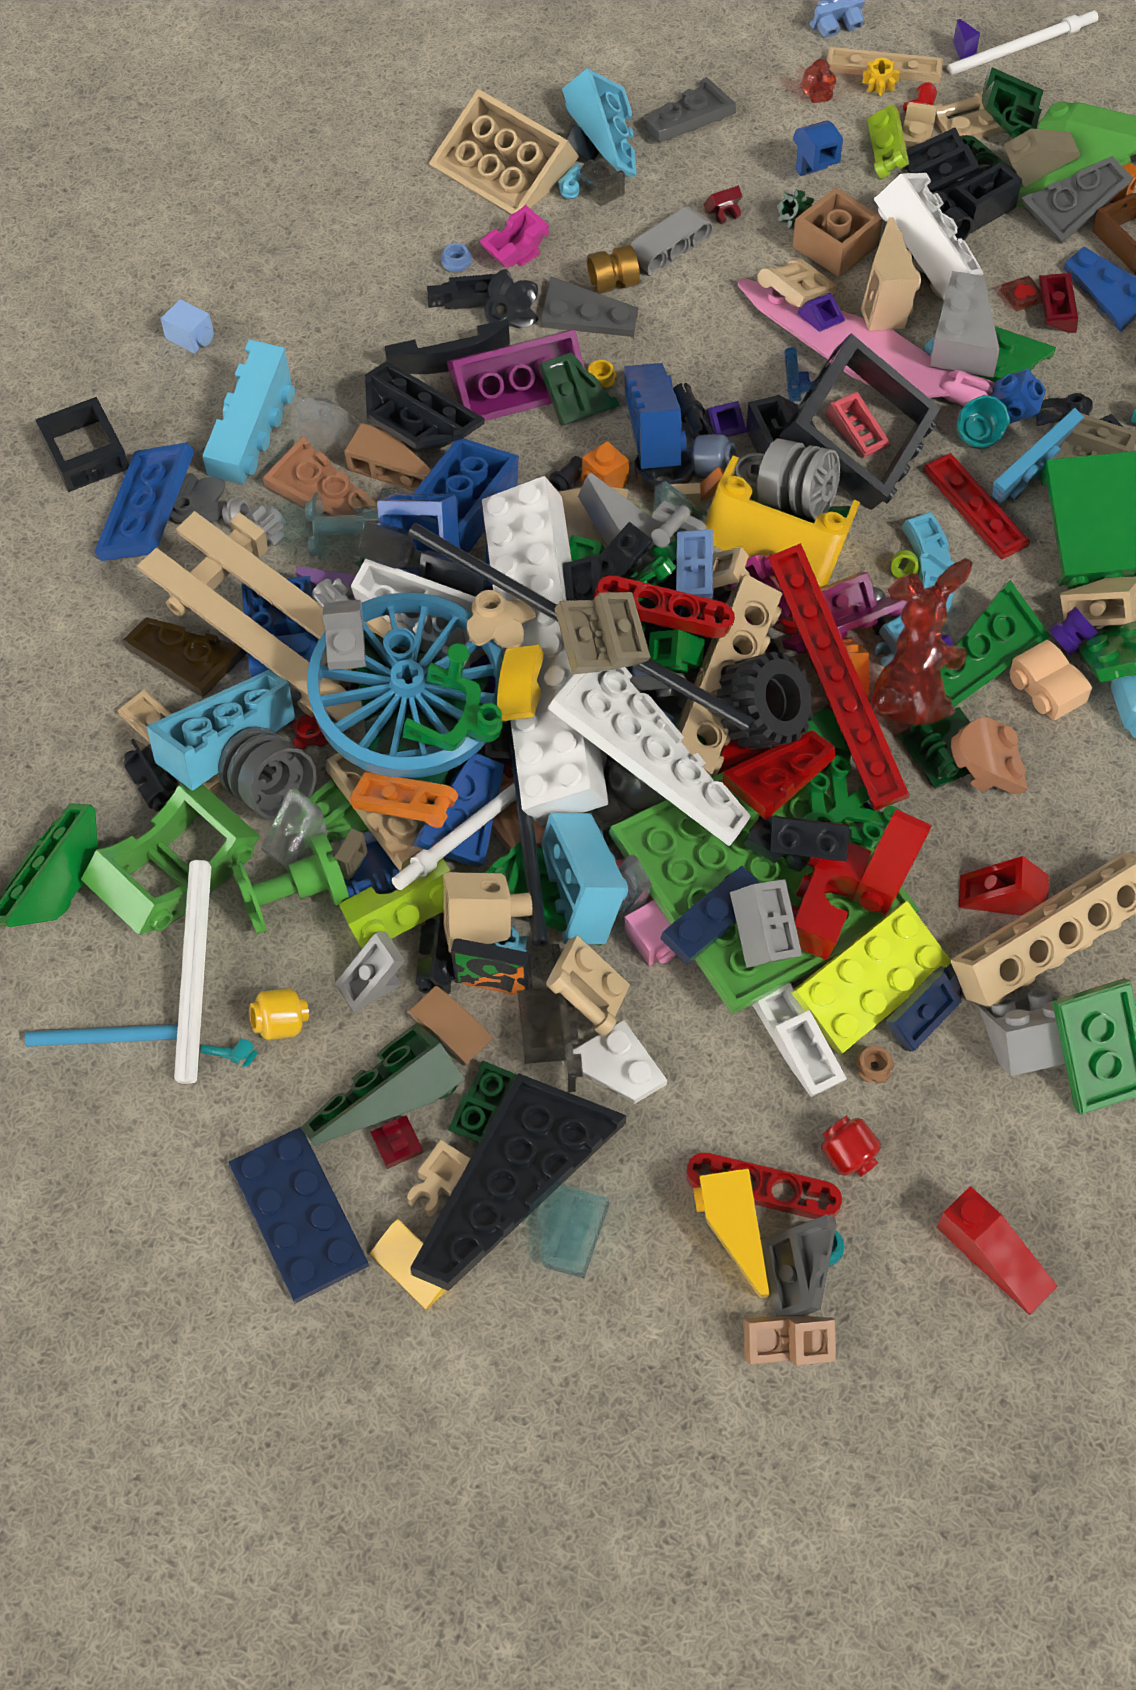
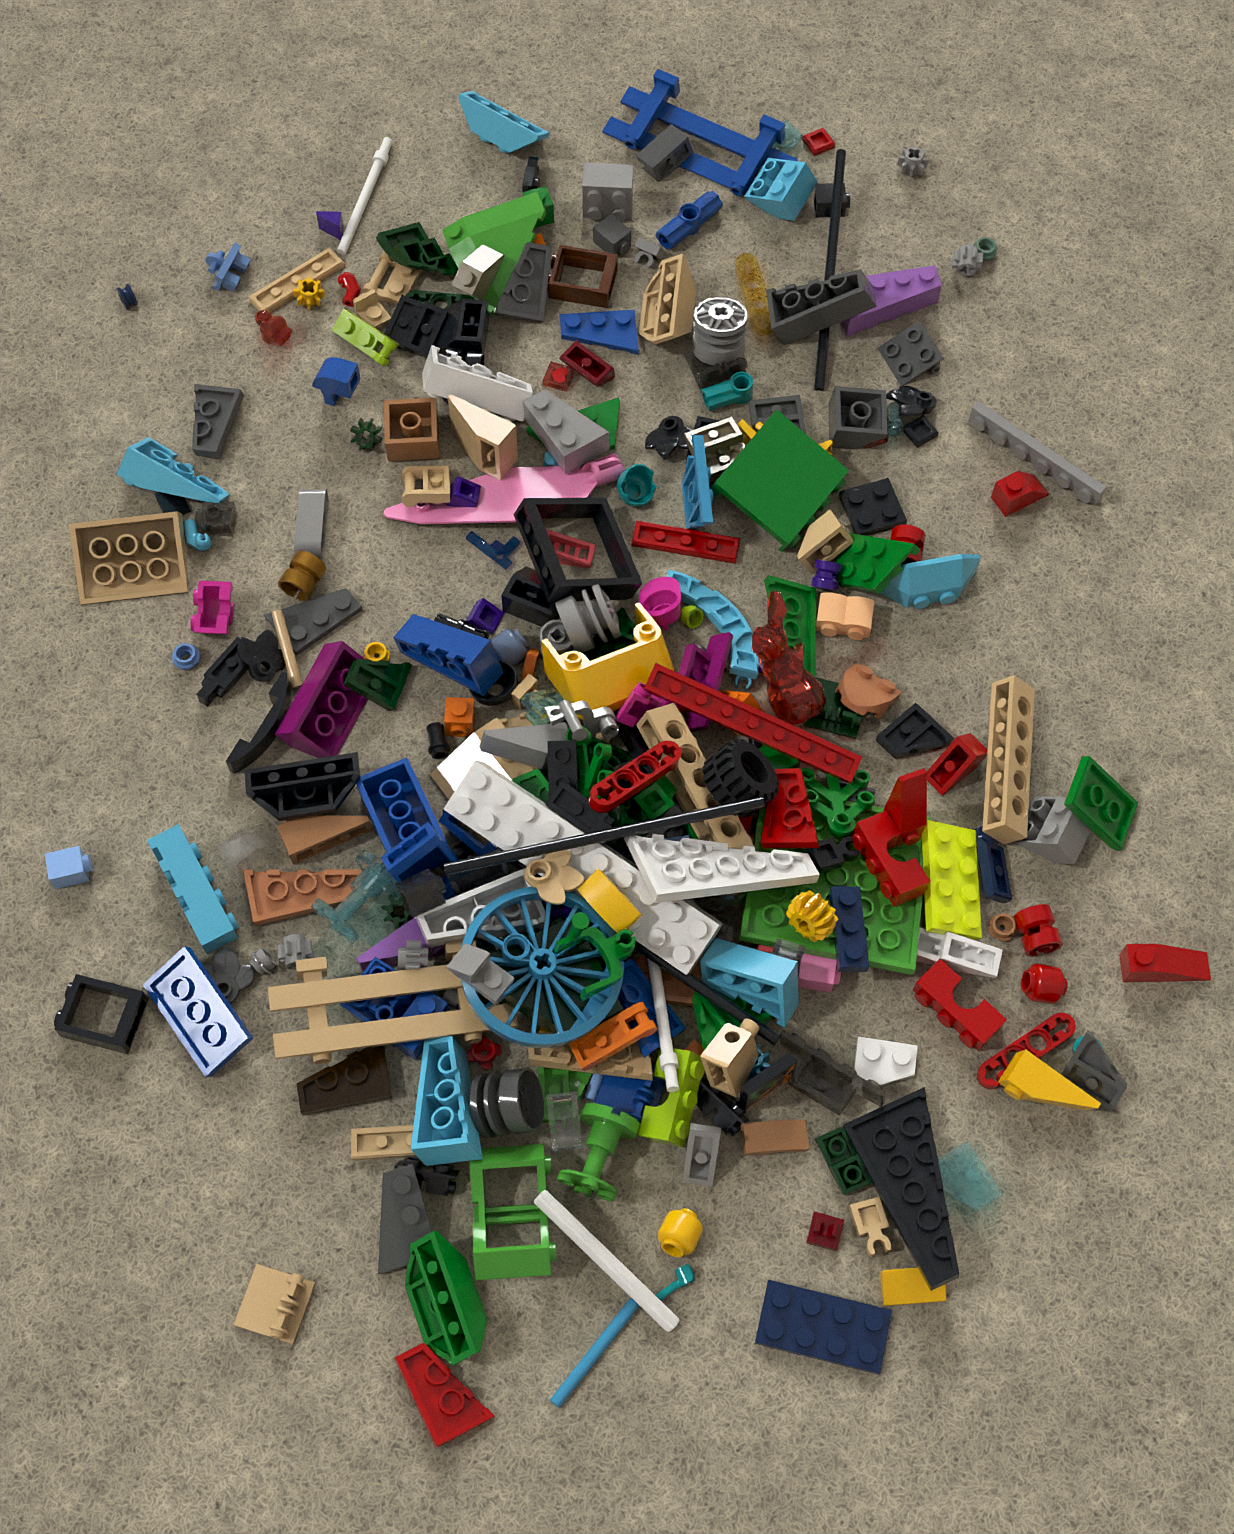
camera: 50 degrees left, 5 degrees up
wedge [300,1023,465,1146] -> none
dark tan tile [334,829,368,881] -> none
tan plate [546,935,630,1036] -> none
dark tan slope [555,592,650,674] -> none
medium blue hinge [676,529,714,599] -> none
dark red tile [703,185,743,224] -> none
tan tile [713,546,750,591] -> none
light grey hinge [730,879,802,968] -> none
medium nougat slope [744,1316,836,1366] -> none
black hinge [771,816,852,862] -> none
blue brick [991,368,1046,424] -> none
none -> tan bar [271,610,302,689]
none -> dark grey wing [378,1163,432,1274]
none -> dark pink piece [639,576,681,631]
none -> yellow gear [786,890,839,942]
none -> black wing [875,703,954,759]
none -> red arch [913,959,1007,1051]
none -> red wheel [1014,904,1063,957]

